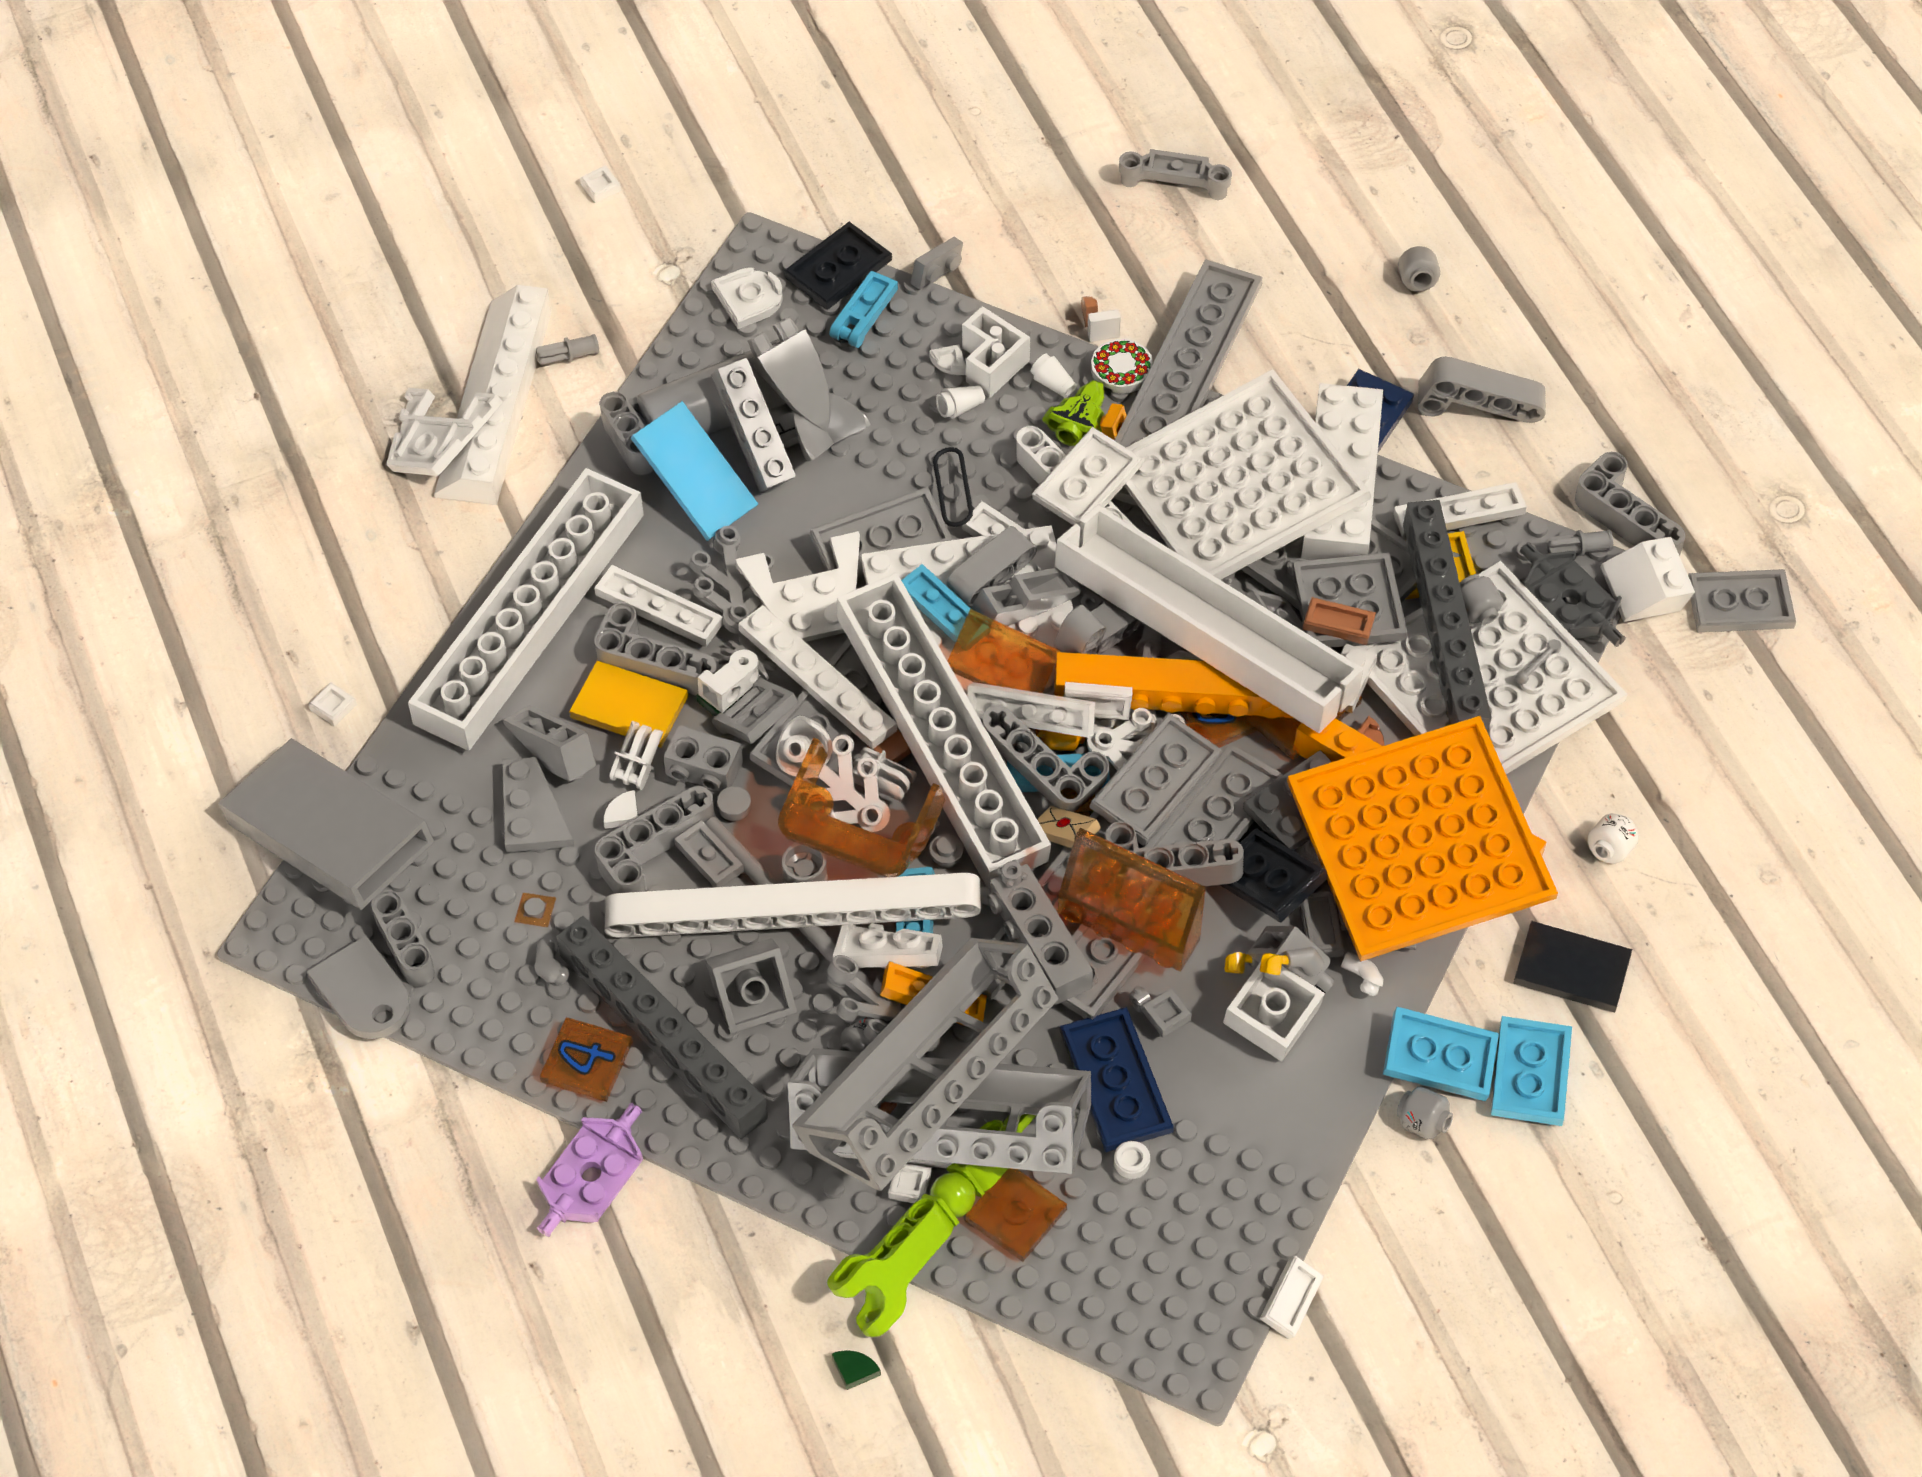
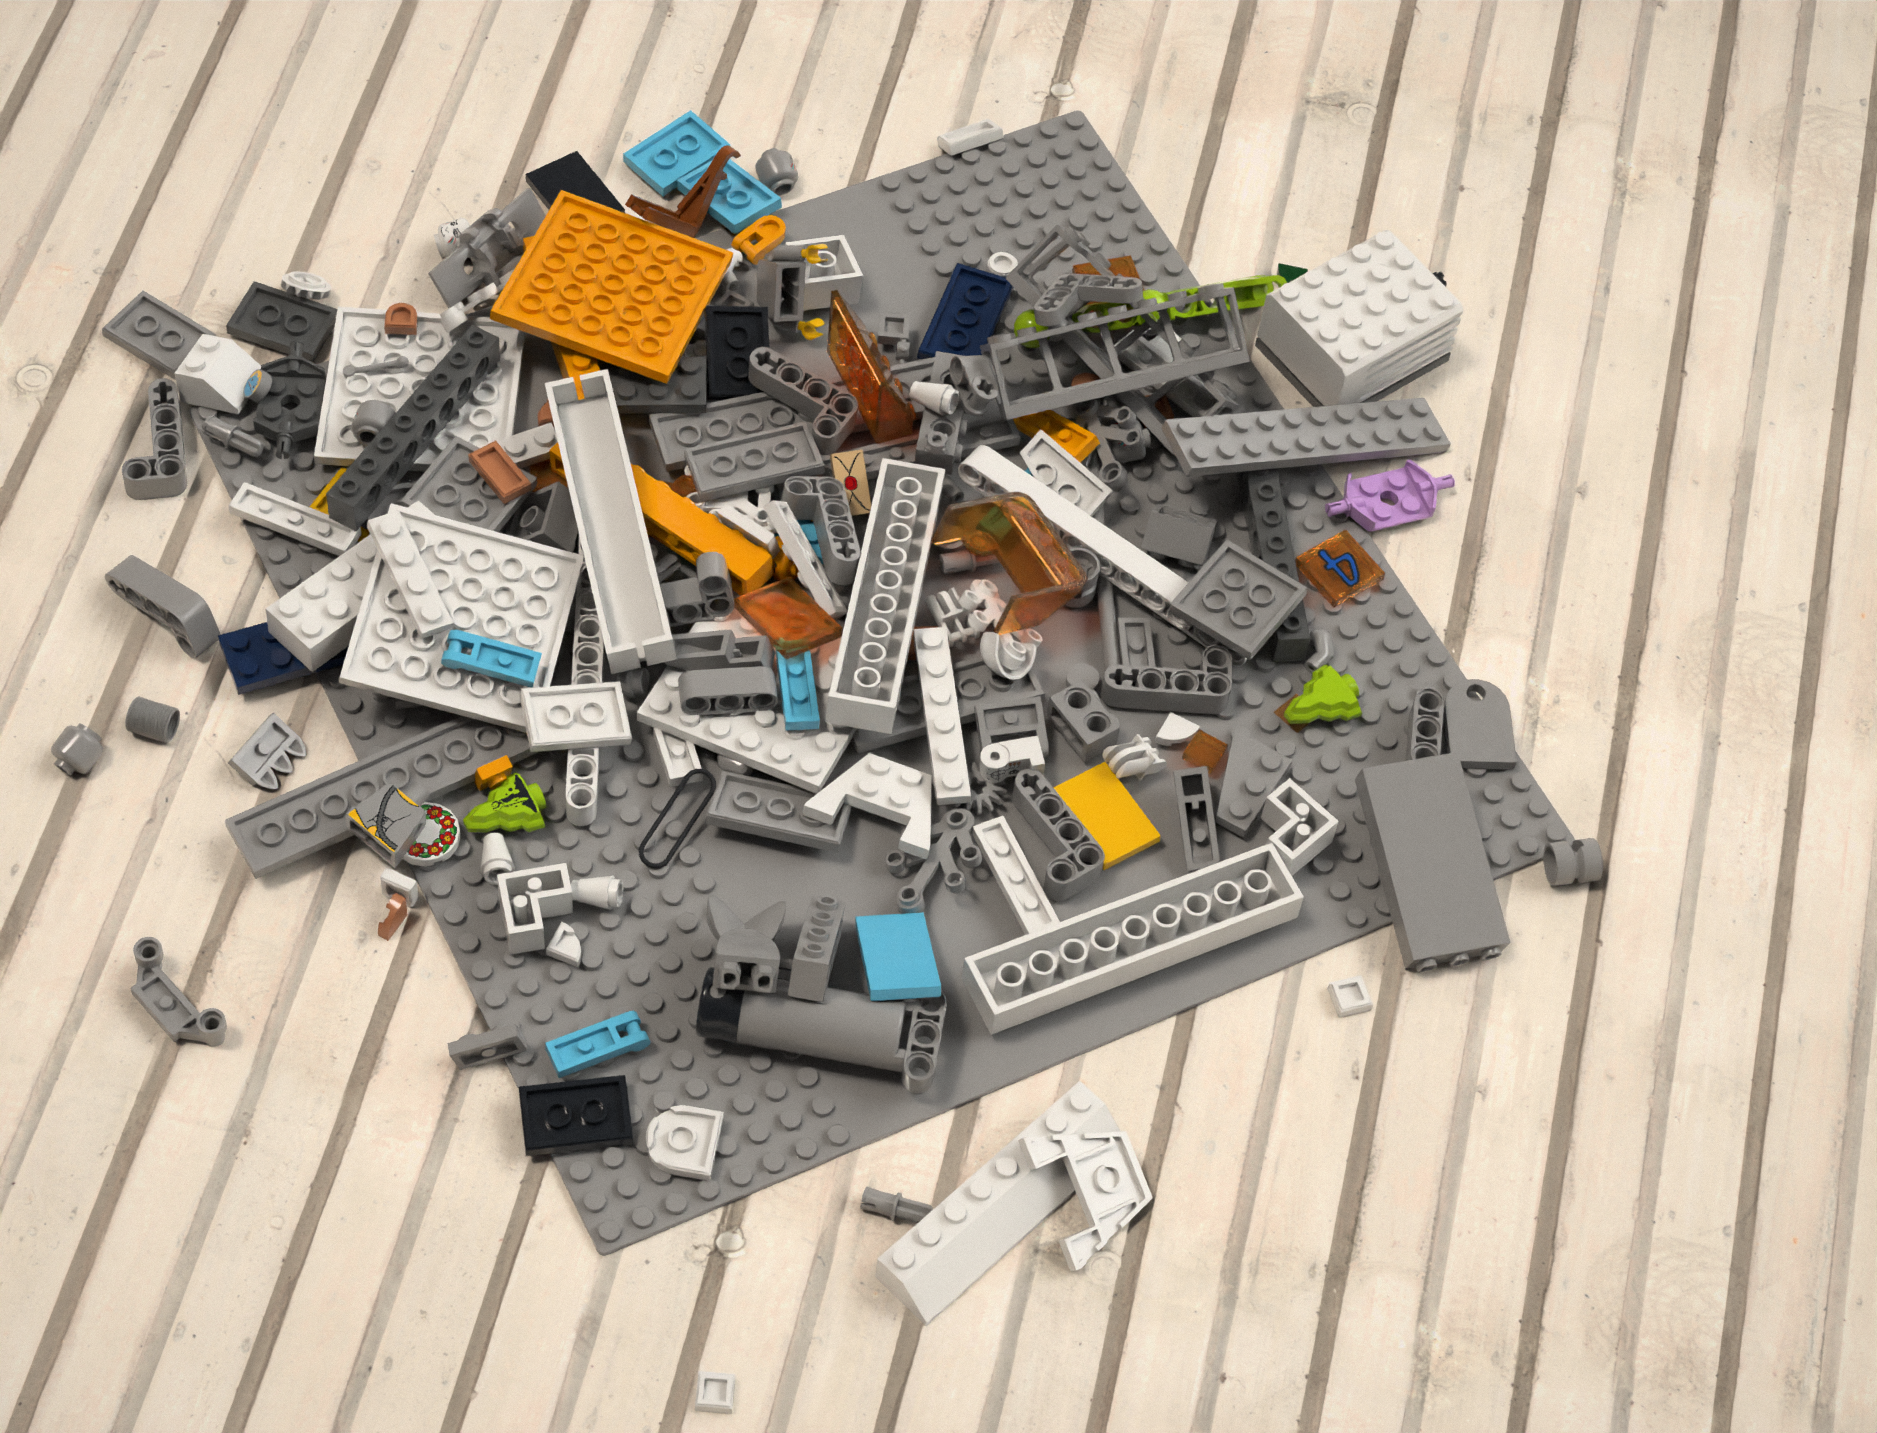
camera: 150 degrees left, 0 degrees up
none -> light grey piece [125,696,180,743]
none -> dark grey plate [226,281,338,362]
none -> light grey plate [228,713,306,789]
none -> light grey tile [243,369,272,402]
none -> white gear [281,271,331,300]
none -> light grey torso [346,782,430,868]
none -> white plate [367,510,453,639]
none -> nougat tile [384,303,418,335]
none -> light grey piece [428,188,546,308]
none -> white plant [440,269,515,332]
none -> medium azure plate [441,630,542,688]
none -> dark orange hinge [625,145,741,238]
none -> light orange plate [731,215,786,265]
none -> white cone [909,381,959,415]
none -> light grey piece [949,355,999,417]
none -> light grey beam [1034,274,1143,326]
none -> light grey plate [1161,398,1451,477]
none -> light grey plate [1170,539,1307,660]
none -> clear orange tile [1182,729,1228,774]
none -> white piece [1255,230,1464,407]
none -> white brick [1261,778,1339,876]
none -> lime rock [1284,665,1362,724]
none -> light grey wheel [1543,838,1603,886]

